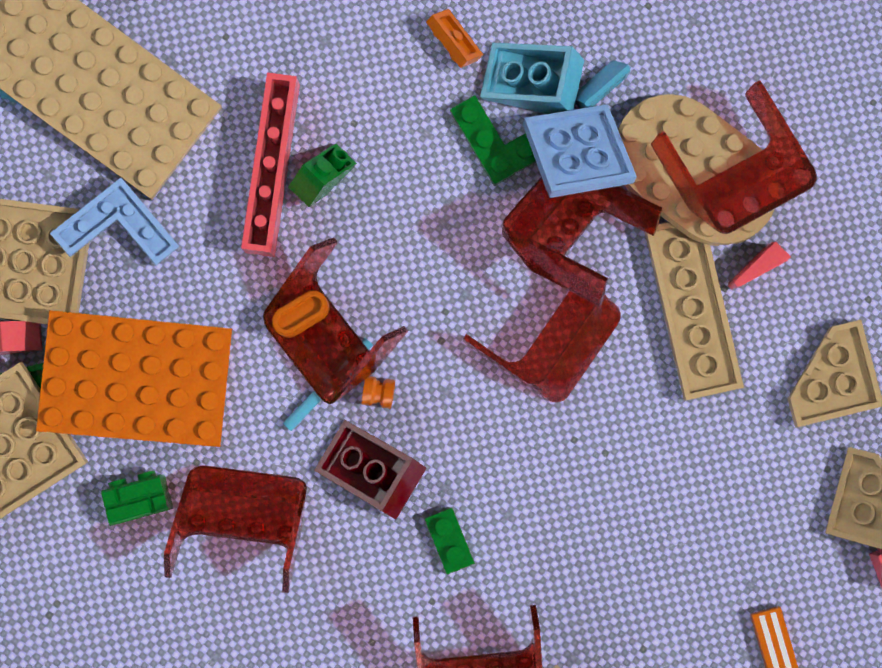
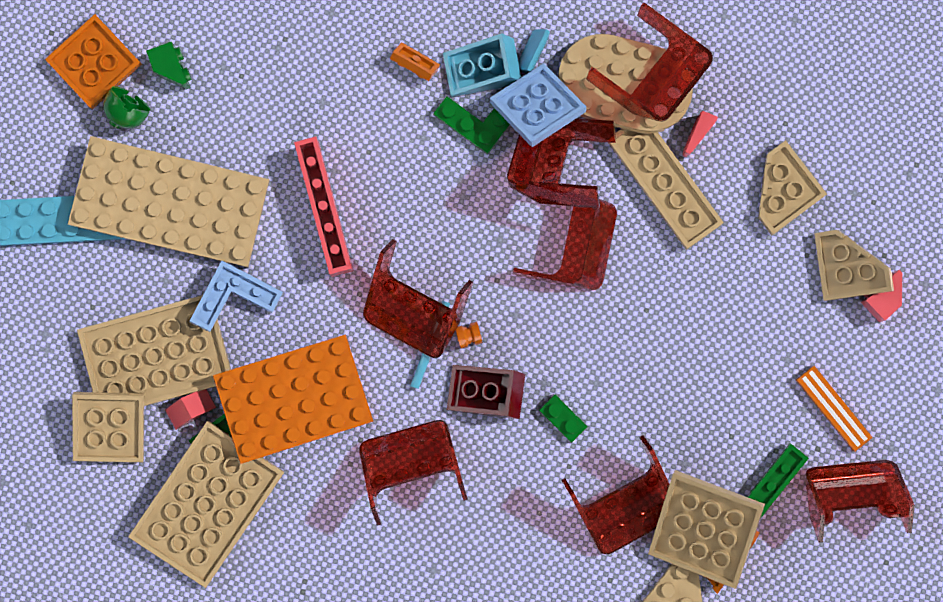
camera: 20 degrees left, 0 degrees up
green brick [101,470,173,526] -> none
orange tile [272,291,329,338] -> none
green slope [288,144,357,207] -> none

